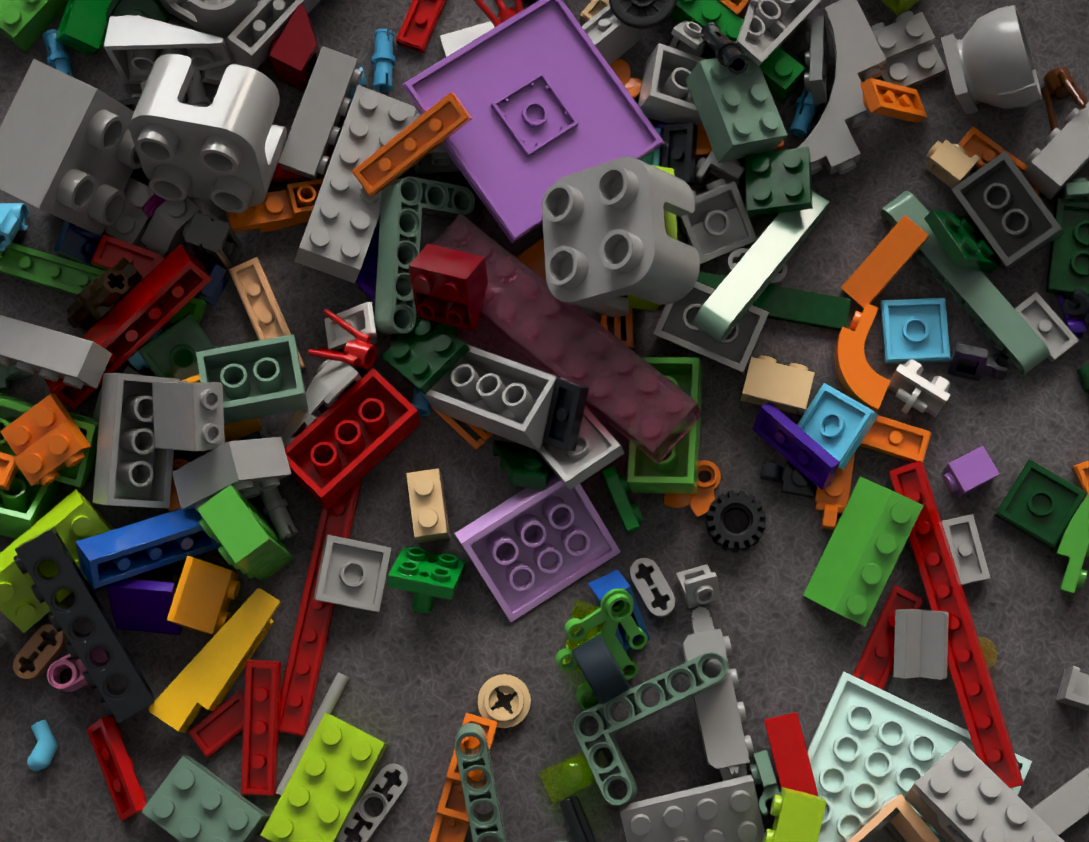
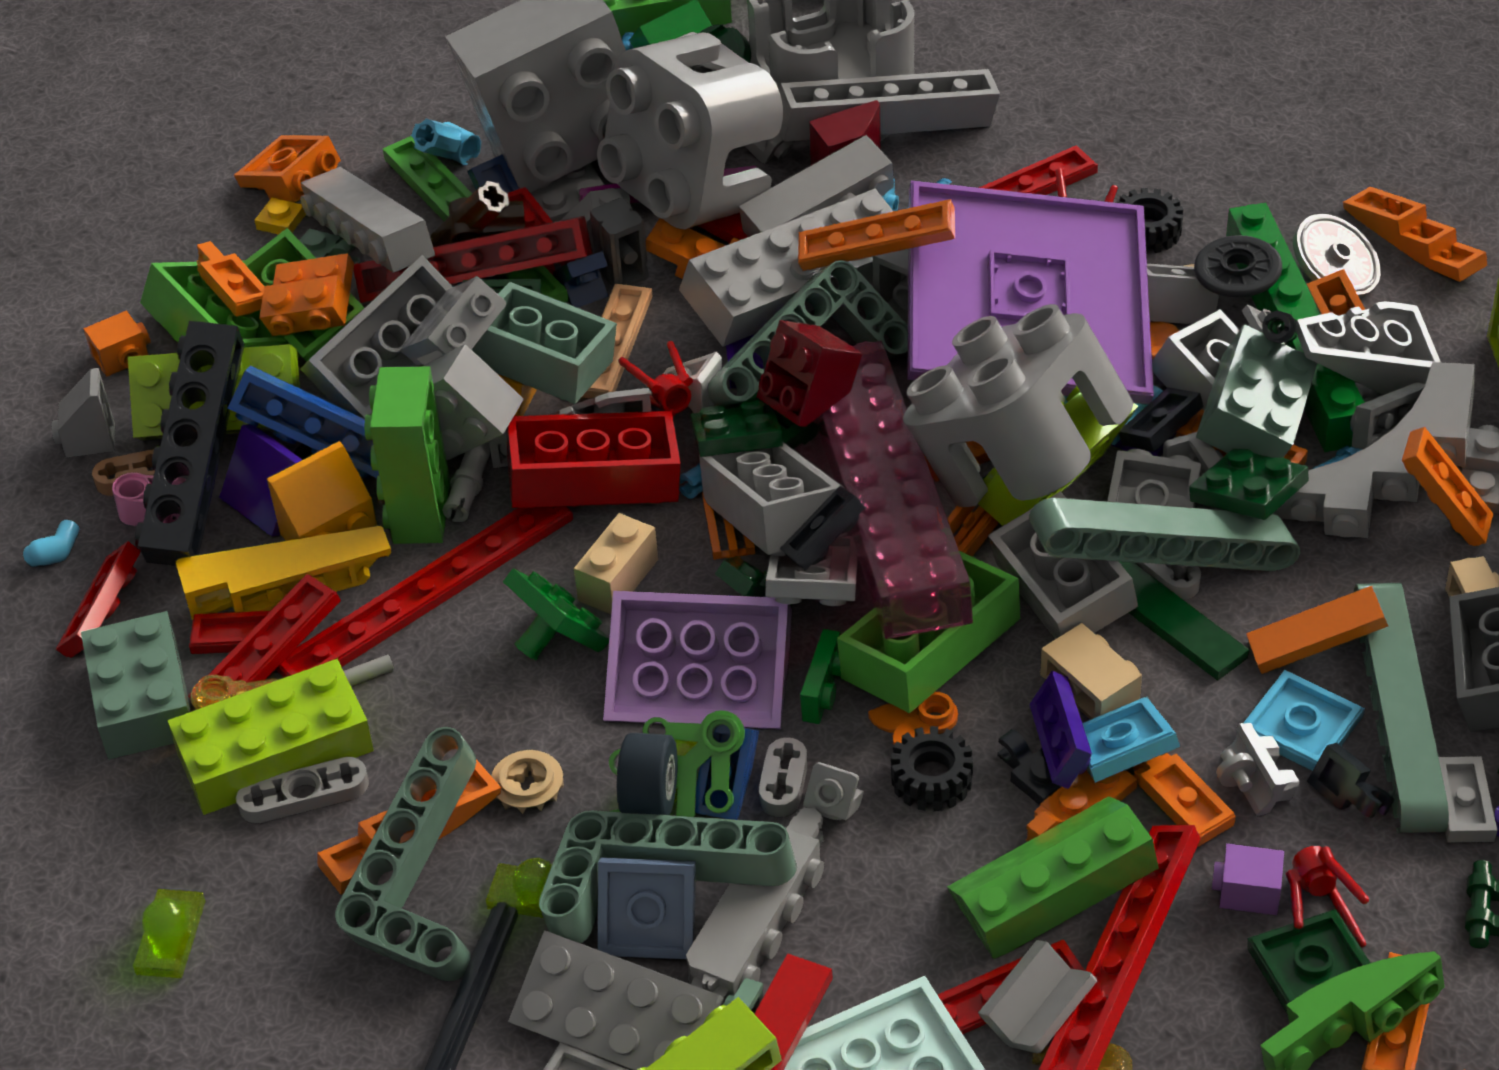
camera: 30 degrees right, 30 degrees down
light grey plate [313,535,391,613] -> none
orange arch [834,303,891,413] -> none
dark green plate [924,210,1000,273] -> none
light grey plate [942,514,990,585] -> none
none -> clear yellow plate [190,675,277,709]
none -> sand blue plate [597,858,696,959]
none -> red plant [1285,846,1369,947]

